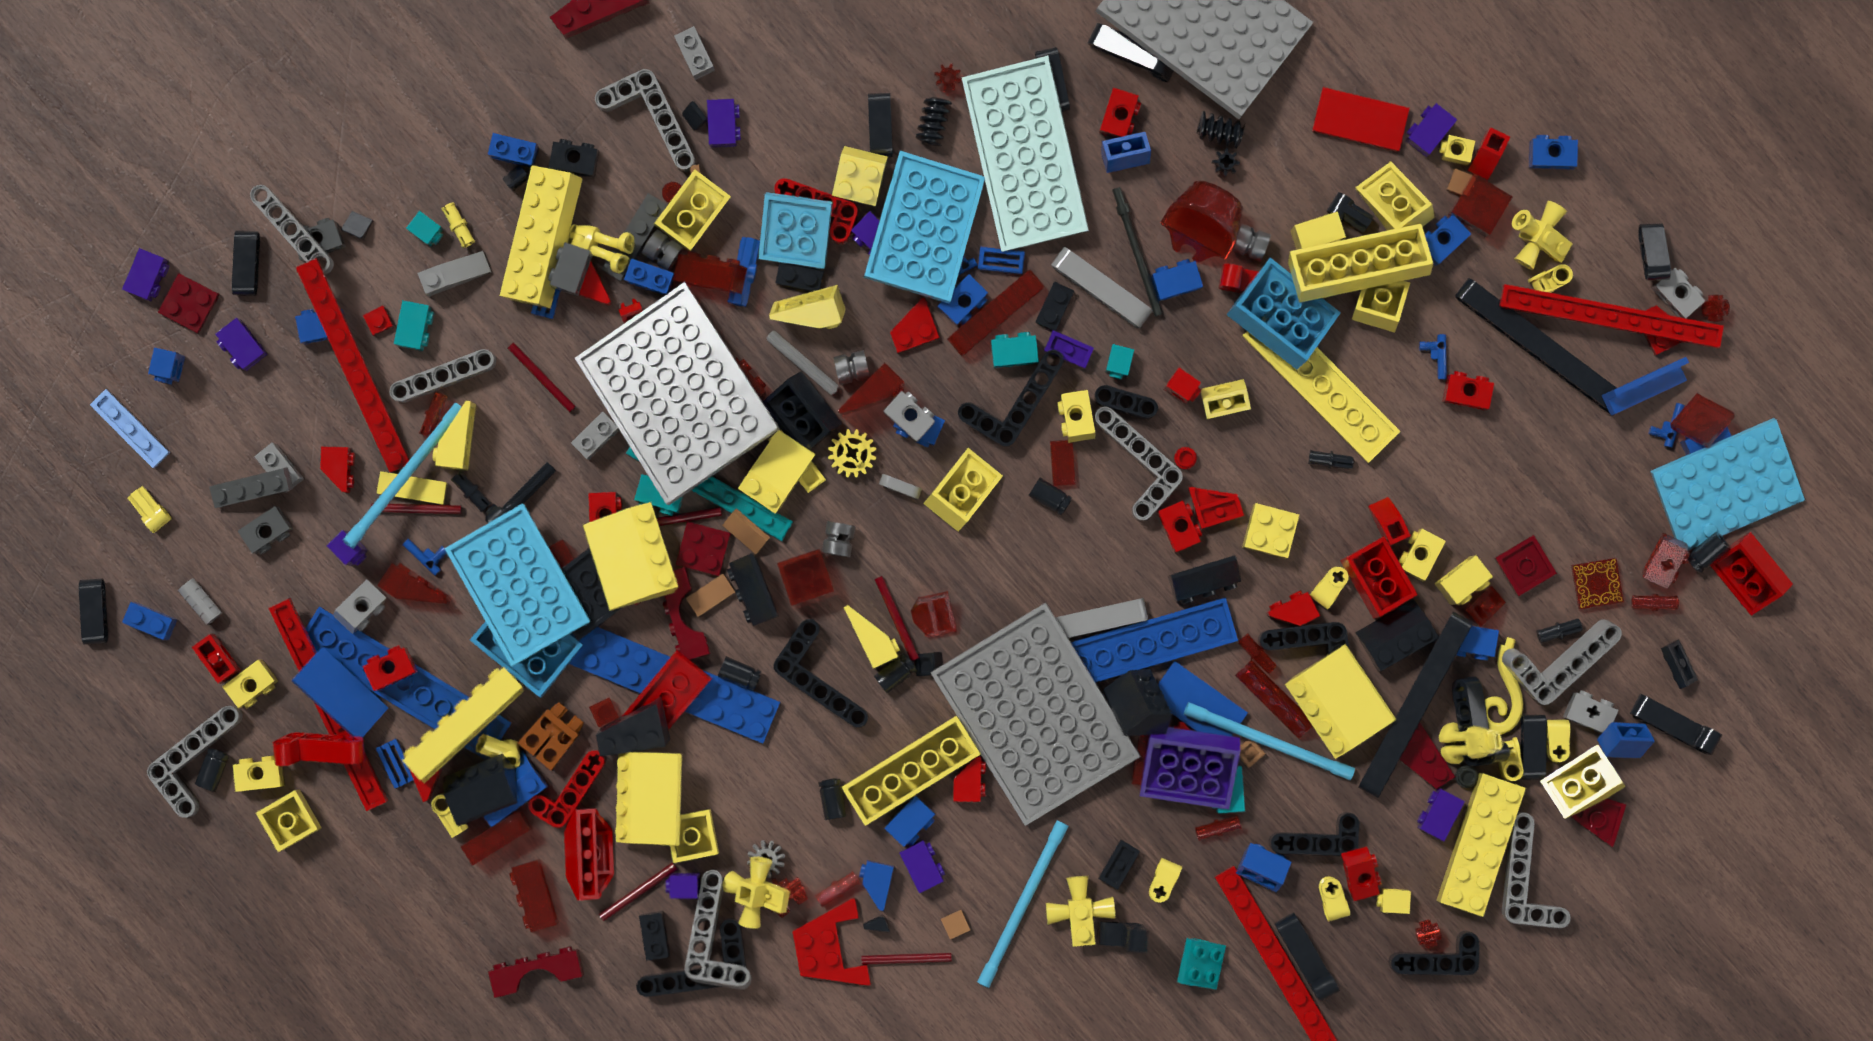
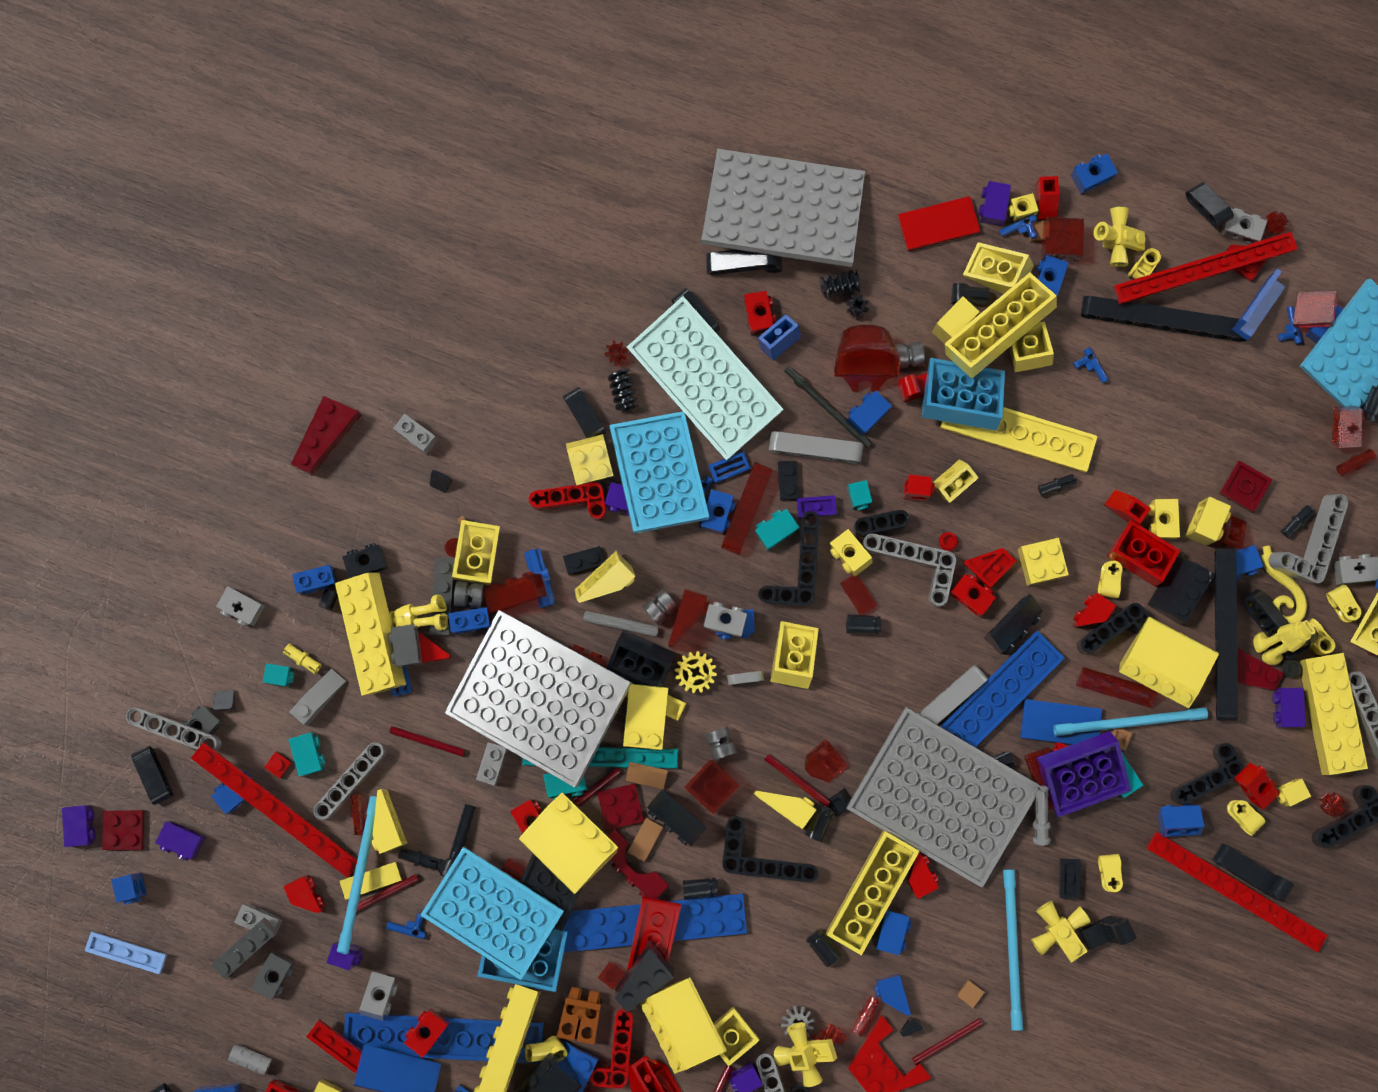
camera: 25 degrees left, 5 degrees down
light yellow piece [128,486,172,533] -> none
clear red slope [377,563,451,604] -> none
light grey beam [595,69,695,172] -> none
red tile [619,299,643,324] -> none
dark purple brick [707,99,741,148] -> none
medium azure plate [758,192,833,269] -> none
red wing [890,297,939,354] -> none
dark purple brick [899,840,945,893] -> none
black slope [1103,669,1172,736] -> none
teal plate [1177,938,1226,990] -> none
clear red pin [1195,815,1242,841] -> none
clear red axle [1238,633,1277,674] -> none
red brick [1442,371,1494,411] -> none
black beam [1520,715,1546,780] -> none
clear red plate [1571,558,1624,609] -> none
none -> light grey brick [216,586,265,627]
none -> blue hose [999,214,1038,240]
none -> light grey pin [1033,786,1051,846]

